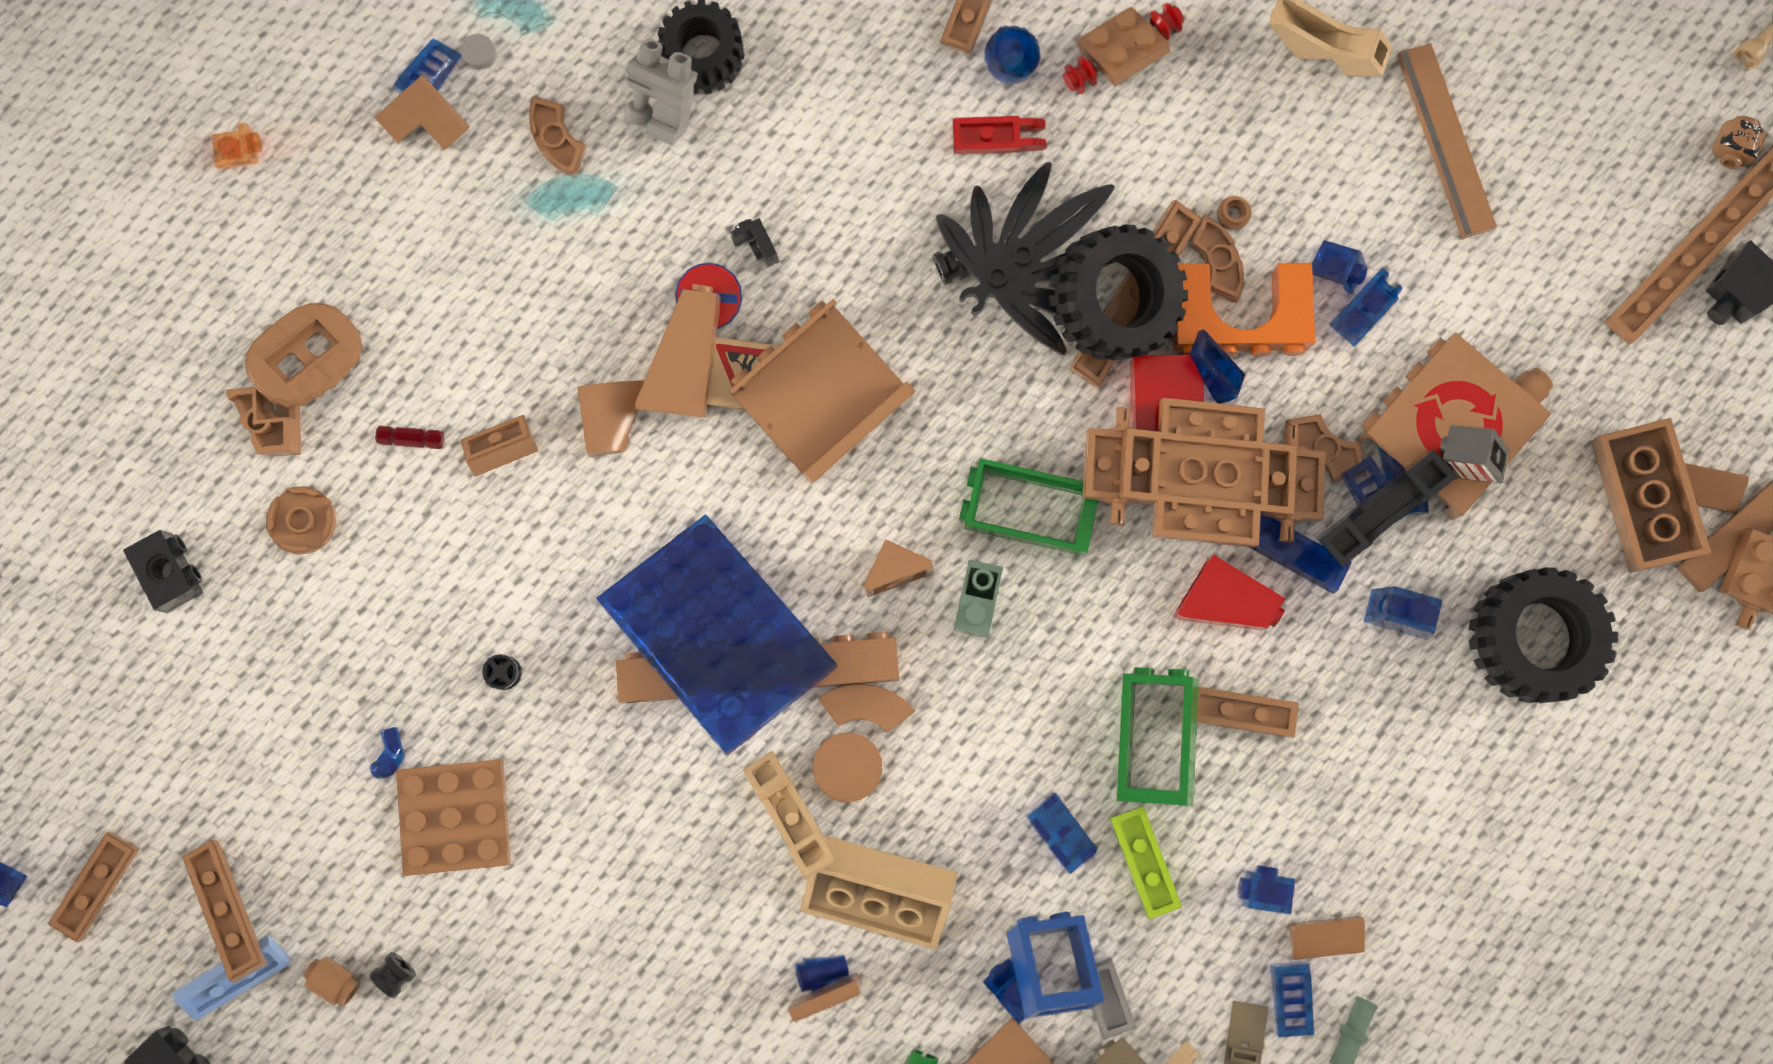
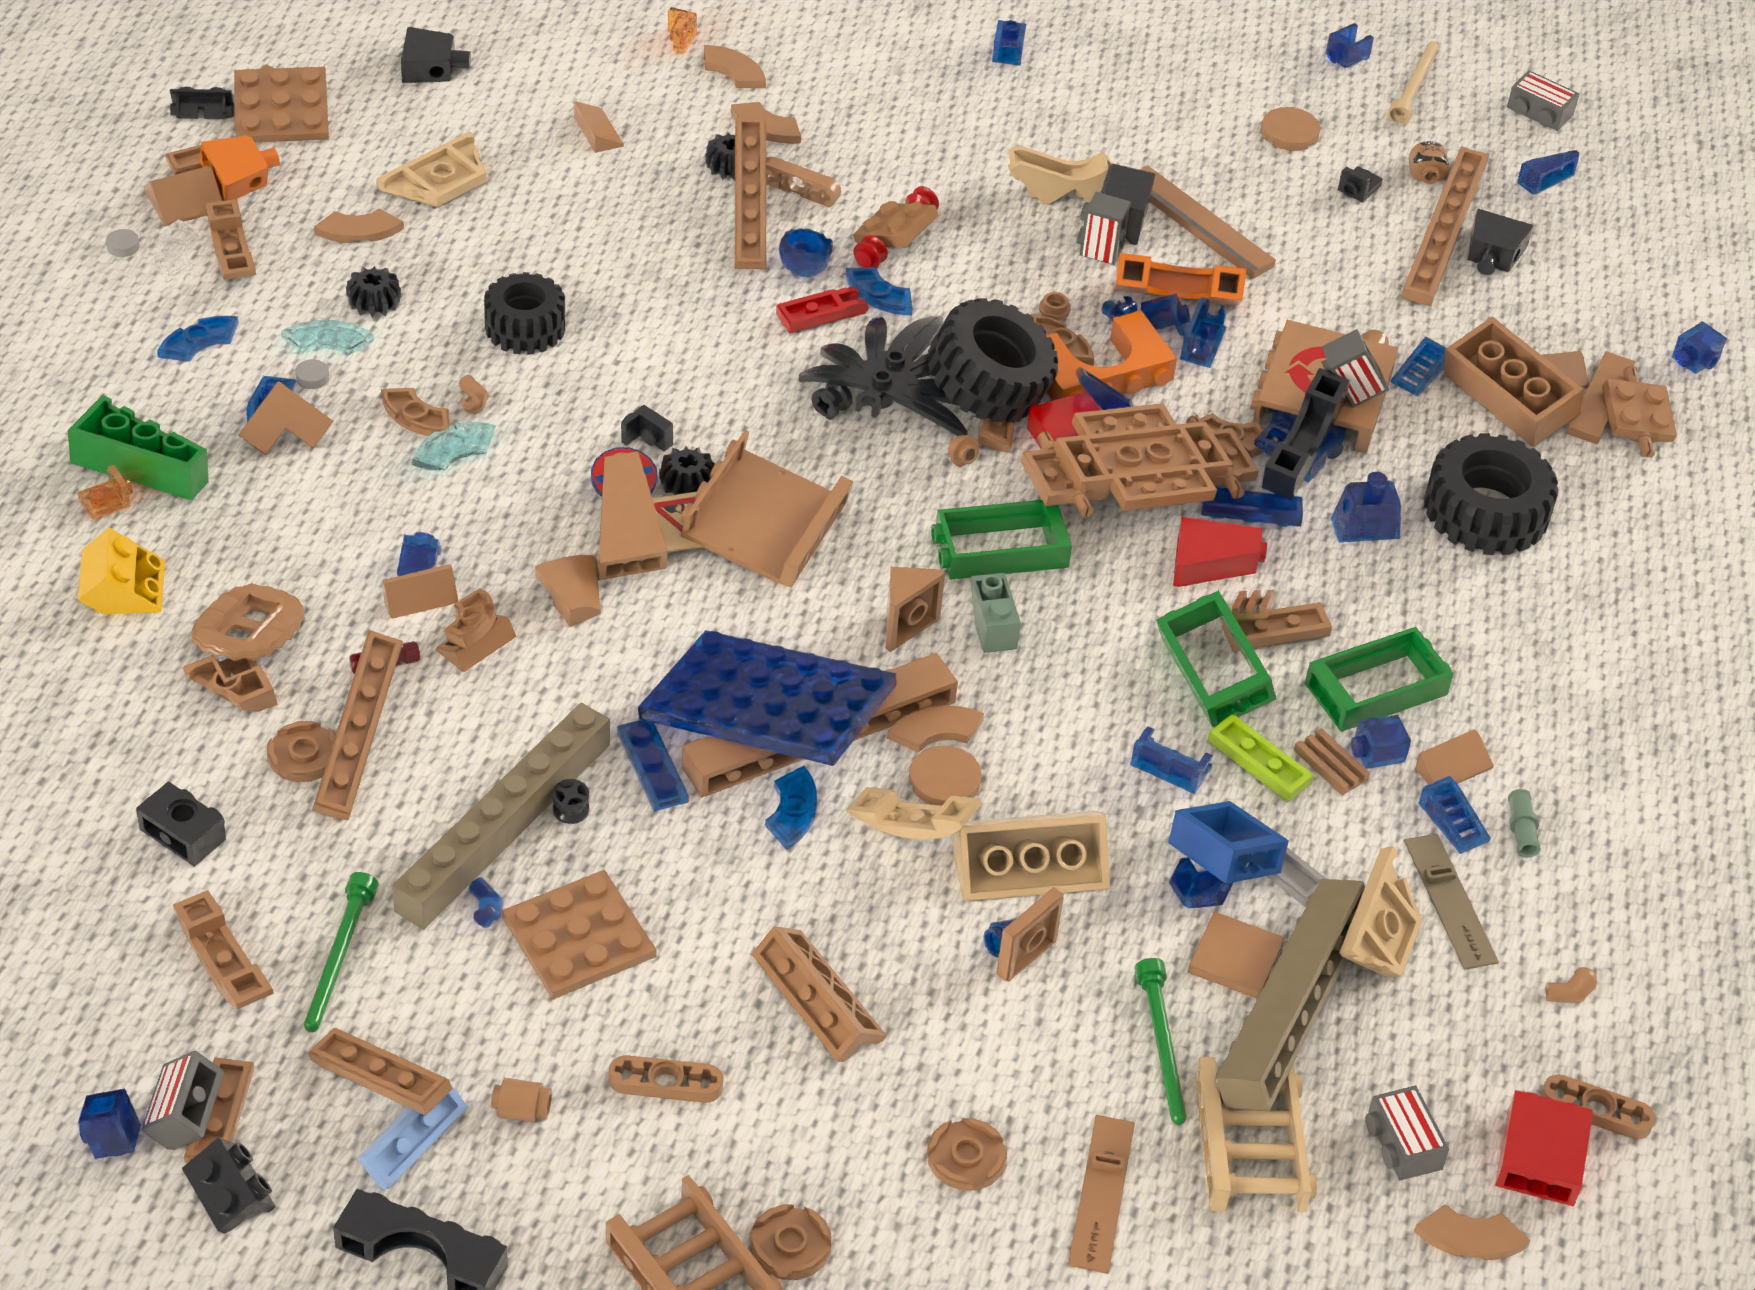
camera: 30 degrees left, 35 degrees down
black wheel [369,952,416,998] -> none
light grey hips [625,38,698,146] -> none
none -> green wedge [68,395,209,501]
none -> yellow slope [78,527,165,614]
none -> dark grey brick [141,1050,225,1150]
none -> medium nougat slope [173,890,274,1009]
none -> black bracket [182,1137,276,1234]
none -> green piece [304,872,379,1032]
none -> medium nougat tile [312,630,403,820]
none -> medium nougat slope [383,564,458,619]
none -> dark tan brick [392,702,610,930]
none -> clear blue bracket [397,532,442,576]
none -> medium nougat tile [444,588,496,649]
none -> medium nougat arm [459,375,489,414]
none -> medium nougat beam [609,1055,724,1103]
none -> clear blue plate [617,717,689,812]
none -> black gear [659,446,715,495]
none -> medium nougat fence [751,926,887,1062]
none -> clear blue tile [765,765,817,850]
none -> clear blue tile [845,268,913,316]
none -> medium nougat plate [948,435,980,467]
none -> brick [1077,192,1131,265]
none -> black slope [1101,164,1156,245]
none -> clear blue arm [1101,296,1138,321]
none -> orange arch [1113,253,1247,306]
none -> medium nougat tile [1232,590,1275,621]
none -> medium nougat tile [1261,107,1321,151]
none -> medium nougat tile [1294,728,1370,795]
none -> green window [1304,626,1454,732]
none -> black bracket [1337,166,1383,203]
none -> clear blue slope [1391,336,1446,397]

